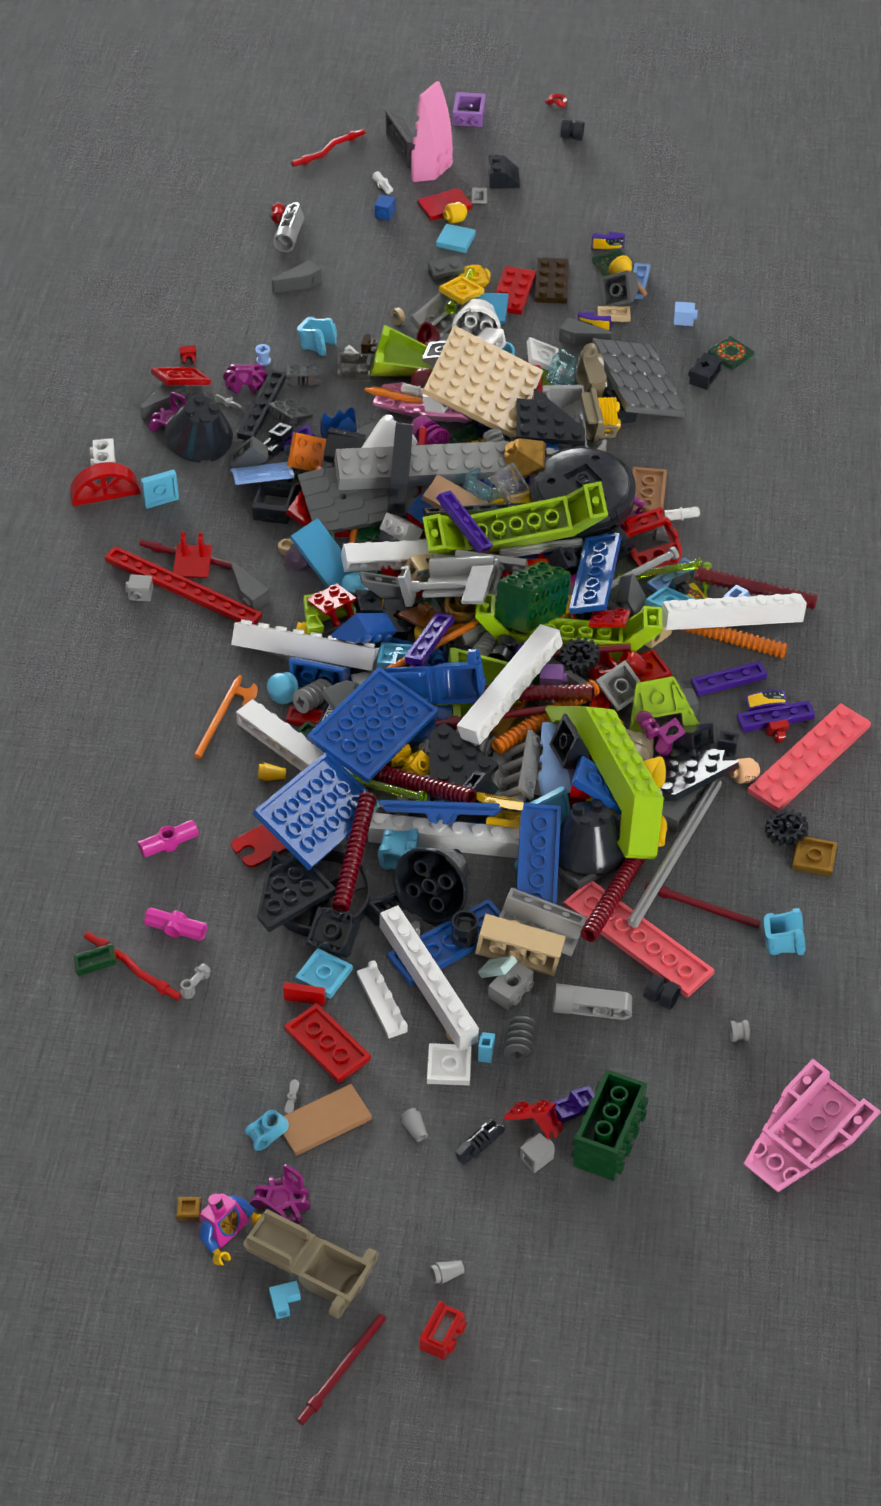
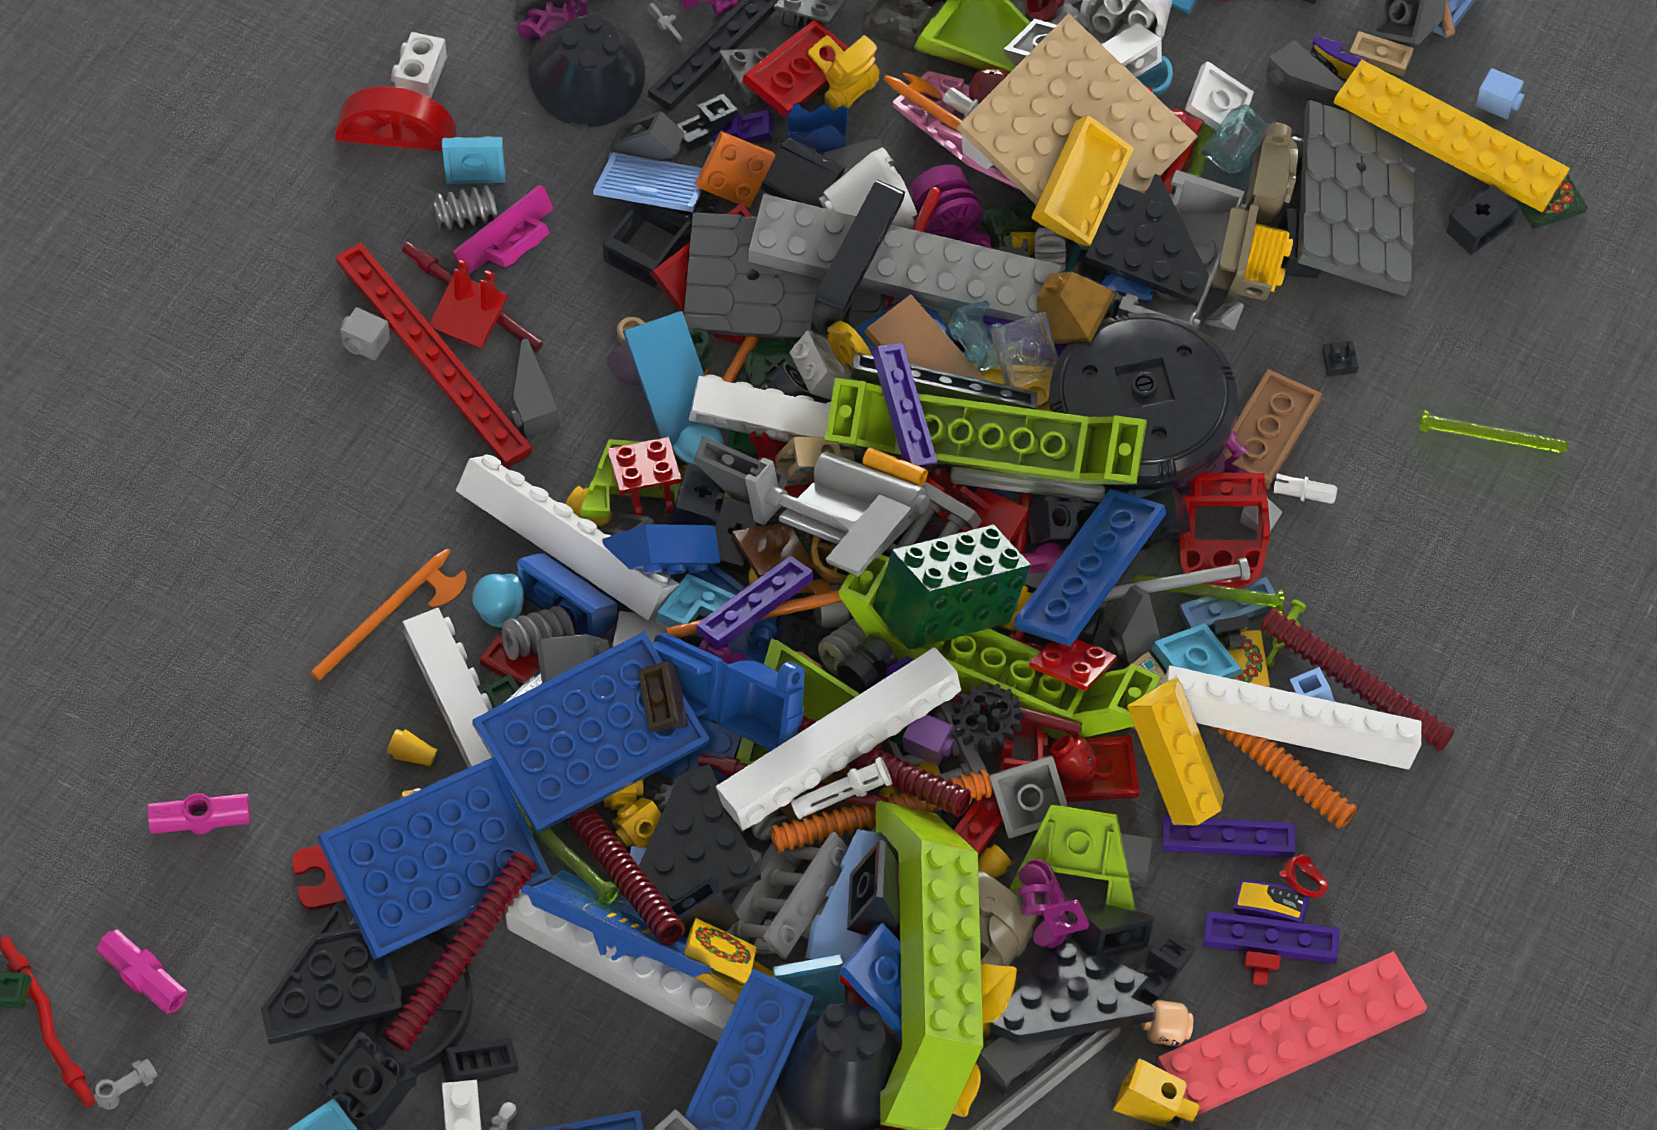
camera: 20 degrees right, 10 degrees up
medium azure piece [378,828,421,870] -> none
black cone [393,847,470,923] -> none
none -> light grey piece [434,185,498,232]
none -> dark pink bracket [453,185,553,275]
none -> dark brown slope [638,661,688,733]
none -> red plate [742,20,849,118]
none -> white pin [791,757,893,820]
none -> yellow piece [808,35,880,111]
none -> yellow tile [827,321,872,373]
none -> light orange piece [863,447,928,487]
none -> yellow slope [1031,115,1134,246]
none -> yellow torso [1113,1059,1200,1127]
none -> yellow slope [1127,677,1224,826]
none -> red piece [1279,855,1329,898]
none -> black tile [1322,341,1359,376]
none -> yellow plate [1334,60,1570,213]
none -> clear neon green bar [1419,410,1568,453]

